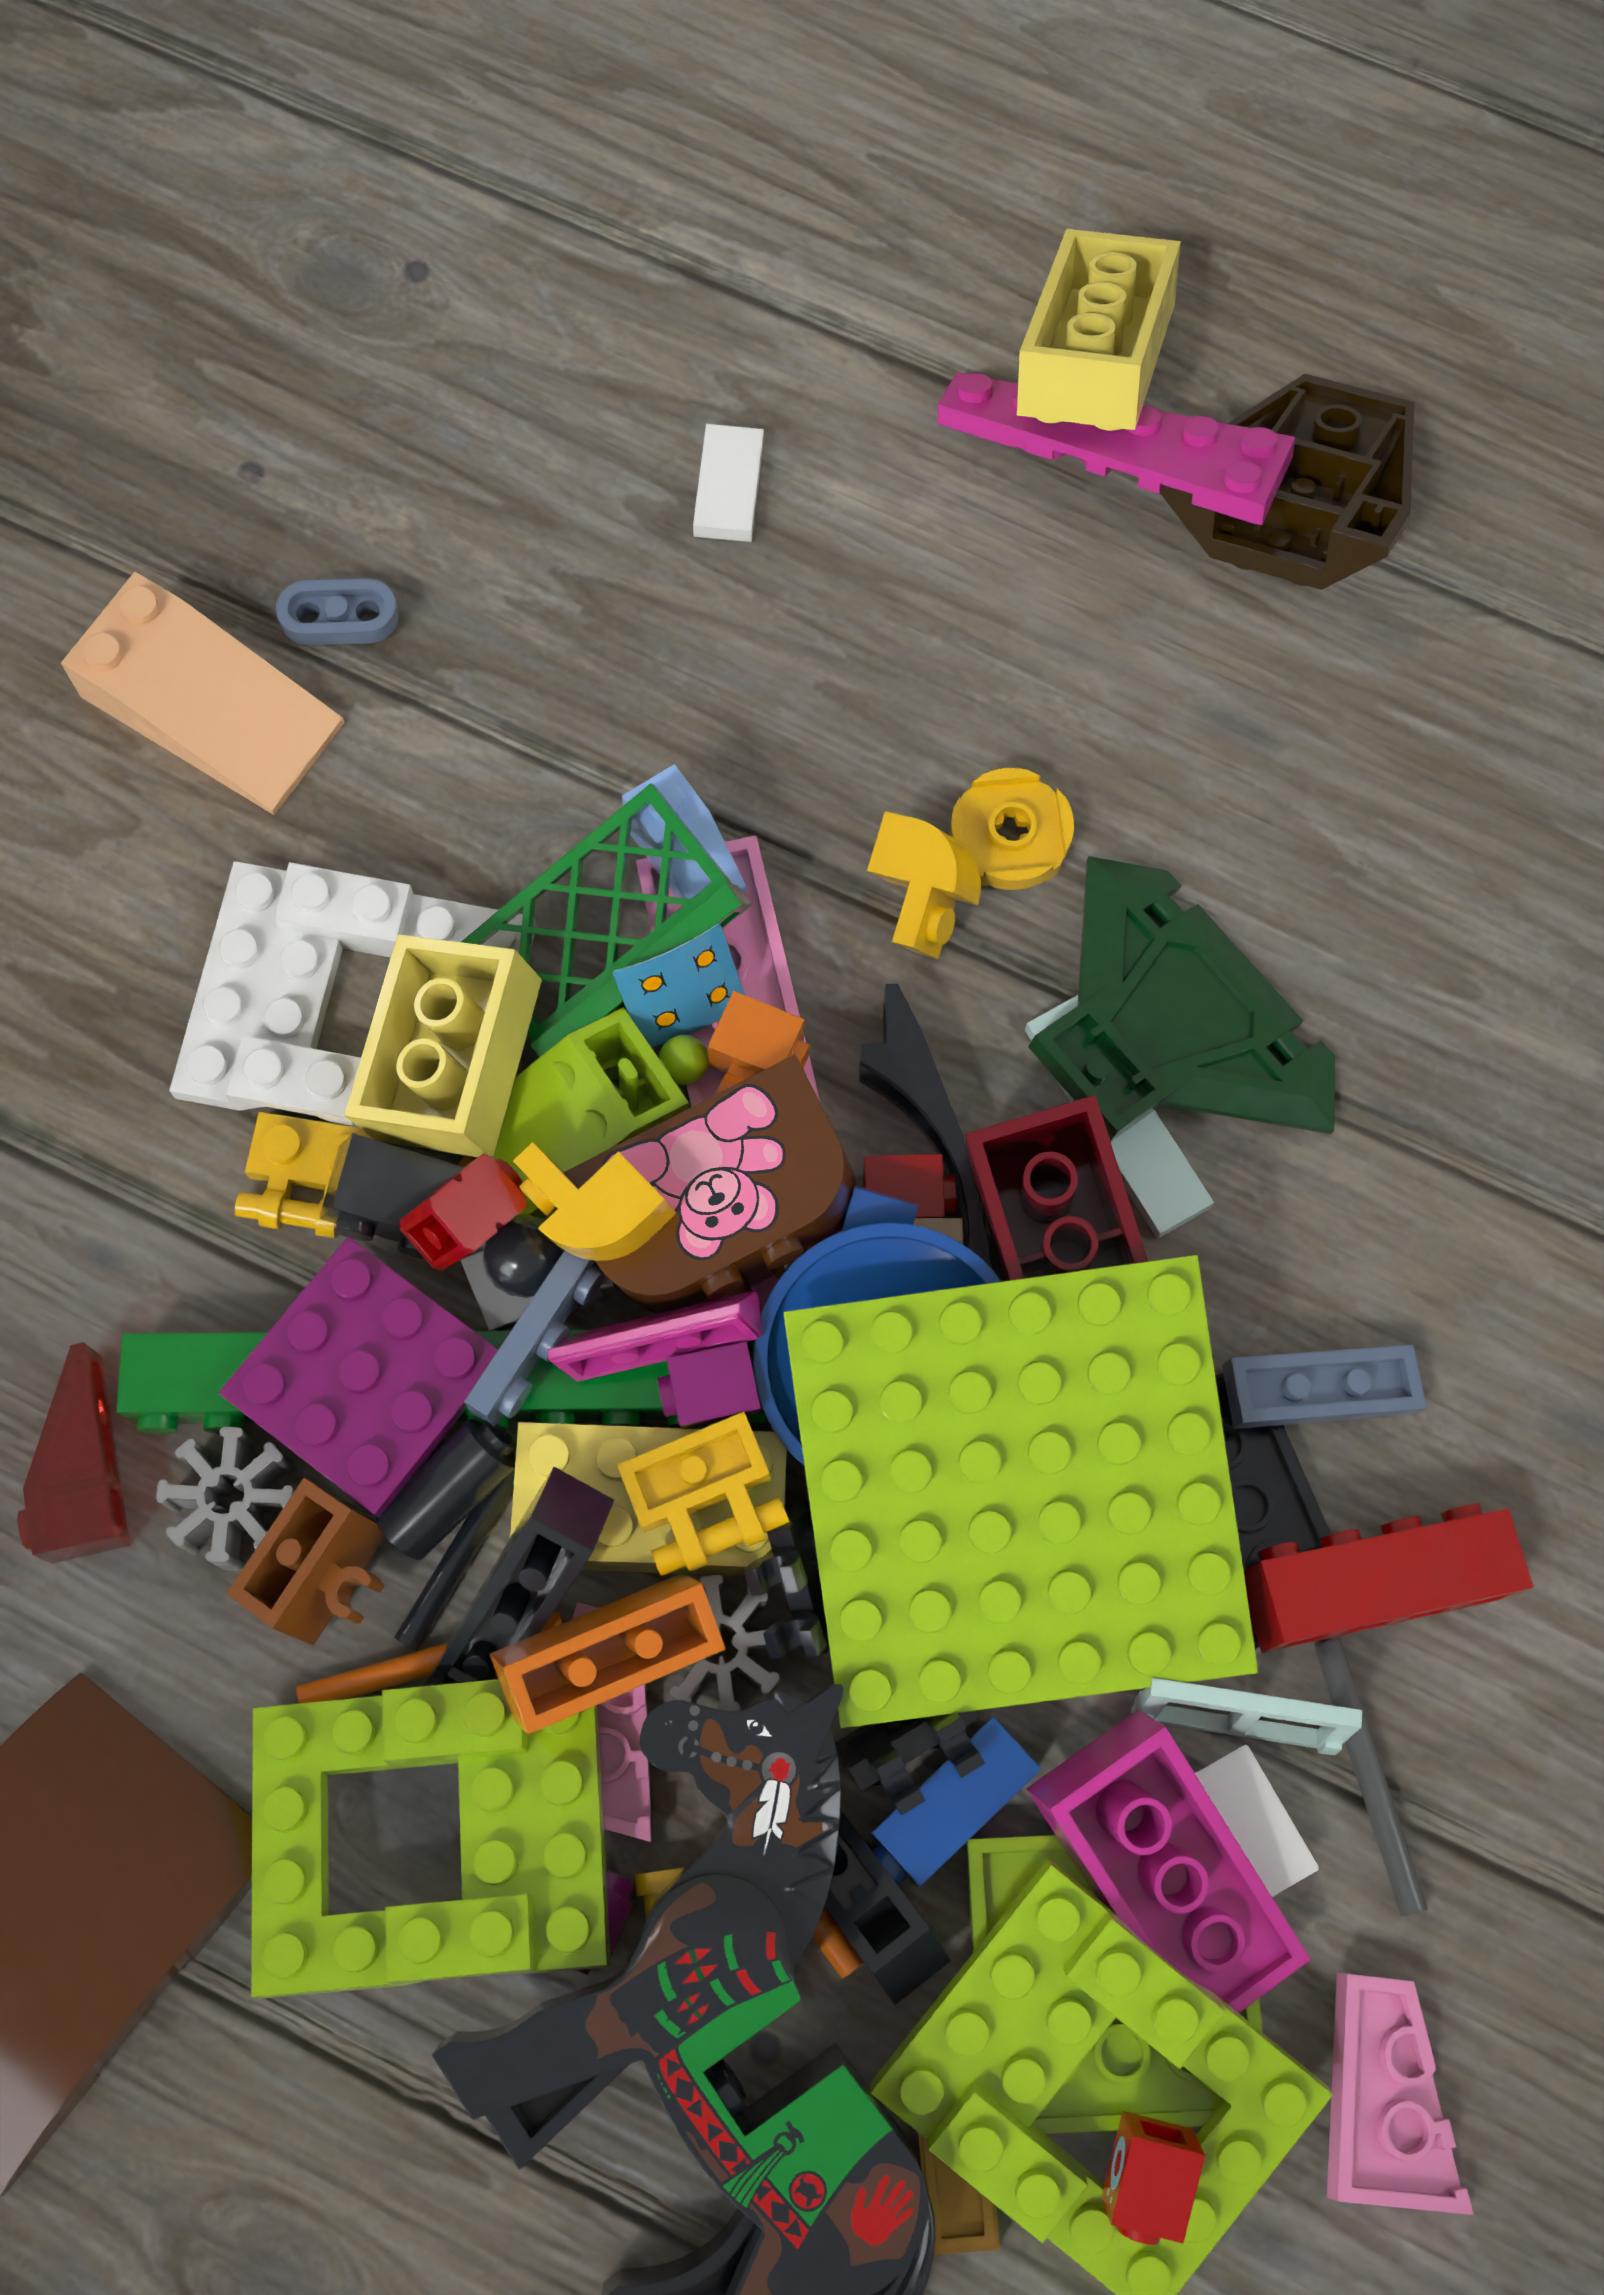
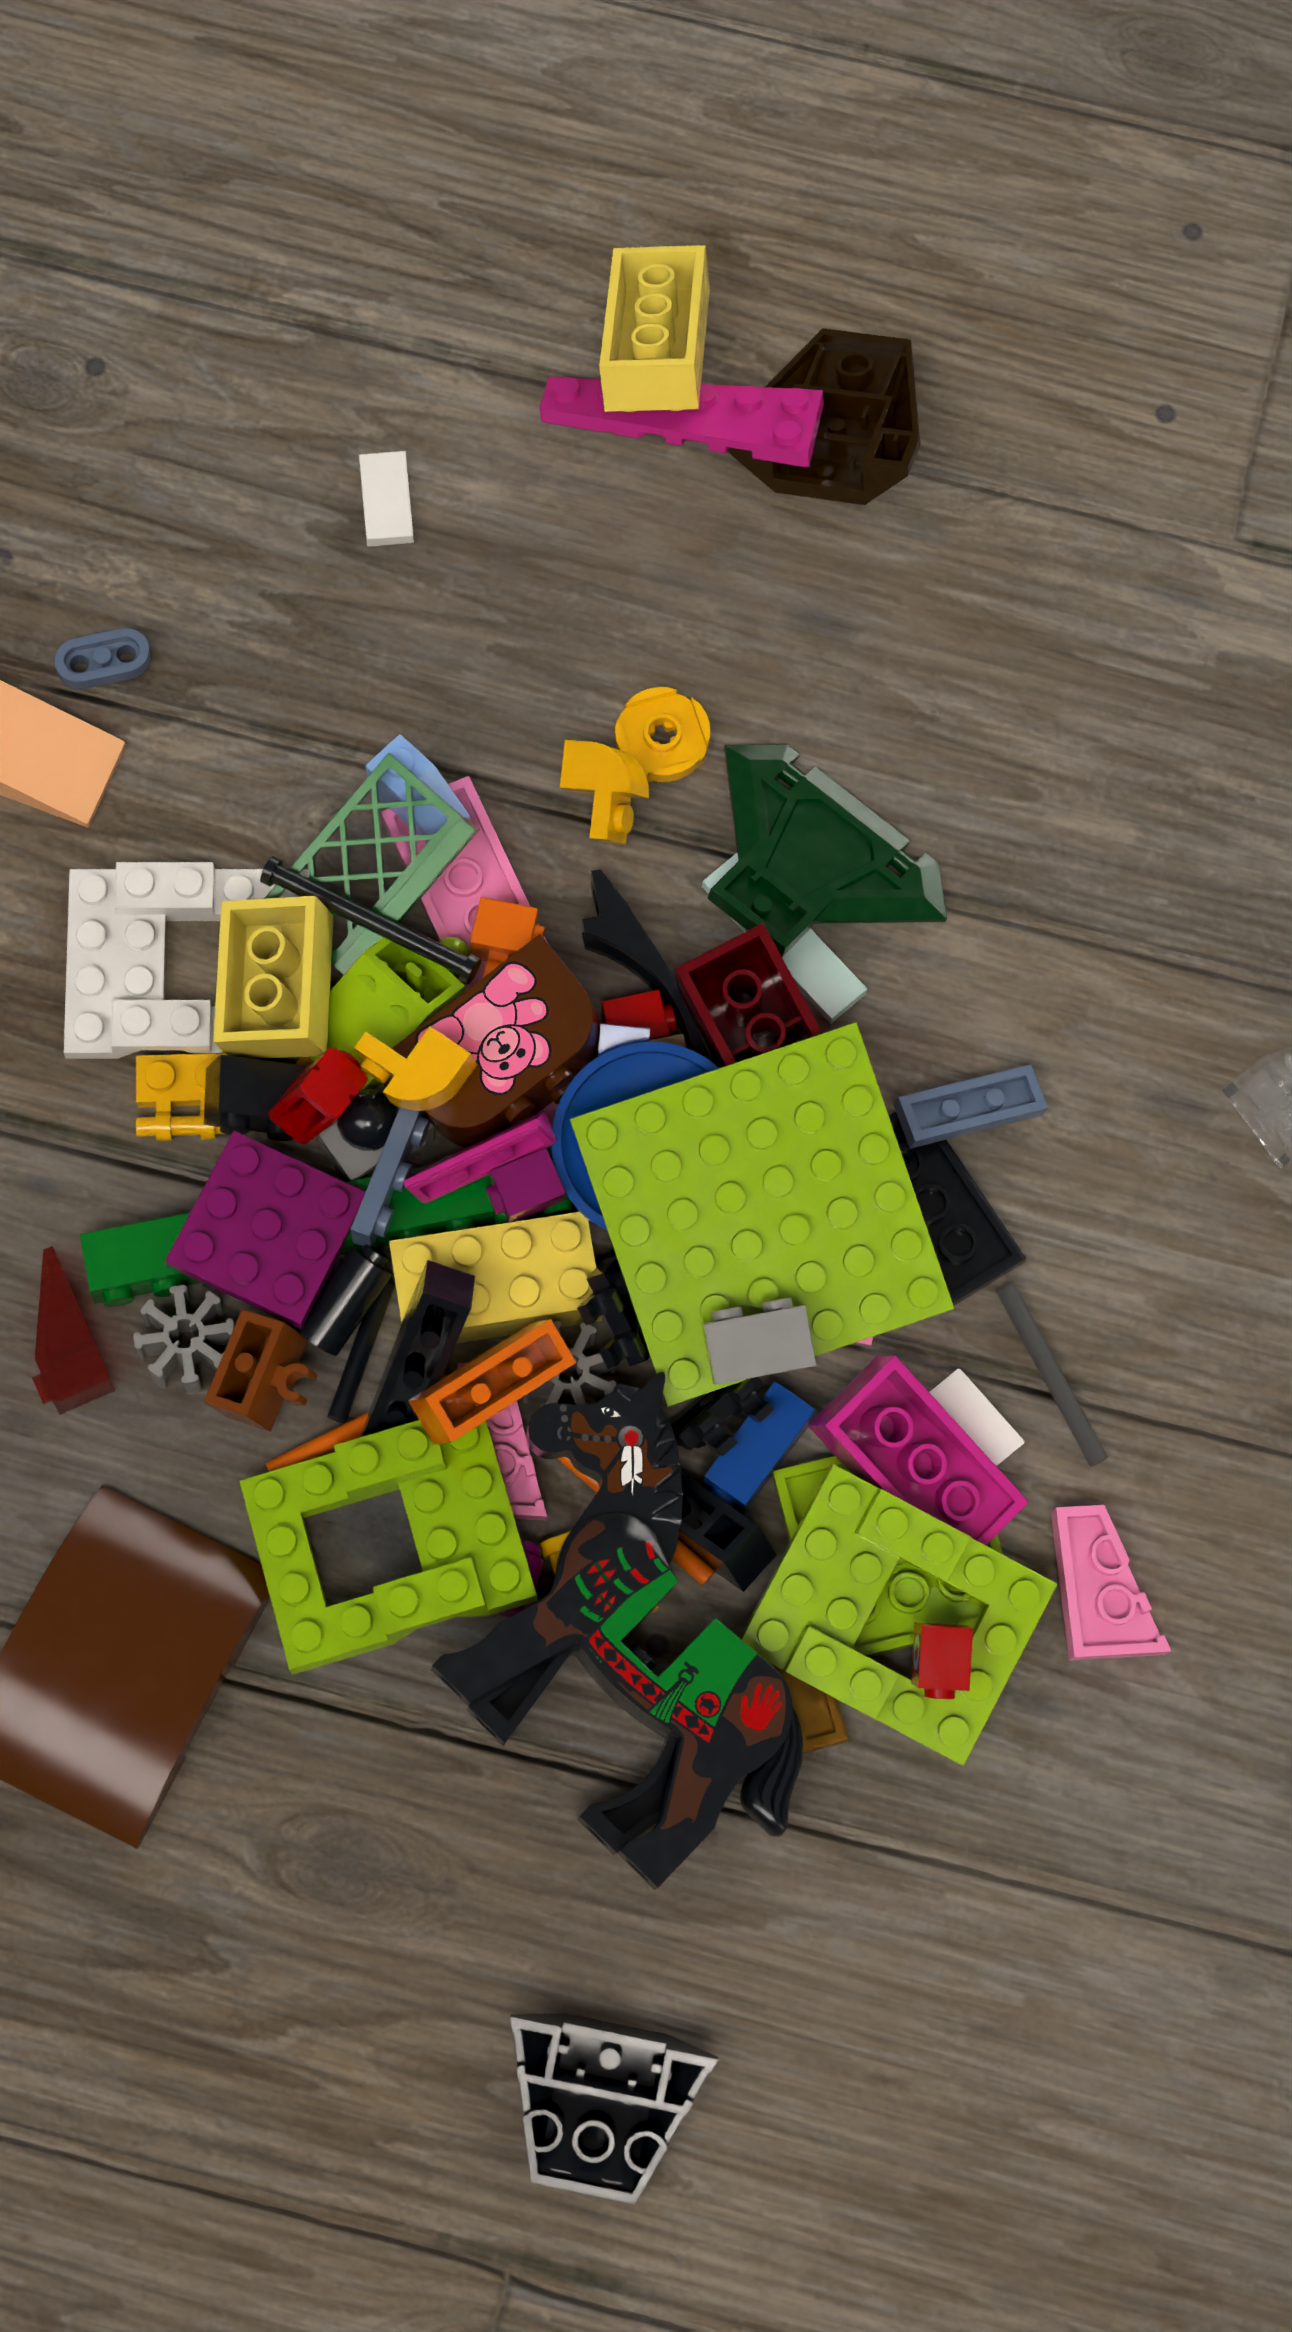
camera: 15 degrees left, 0 degrees up
dark azure sticker [613,924,745,1047] -> none
yellow plate [617,1412,789,1576] -> none
light aqua window [1131,1678,1362,1756] -> none
red brick [1244,1503,1534,1654] -> none
none -> black bar [260,856,481,984]
none -> light grey brick [702,1297,816,1385]

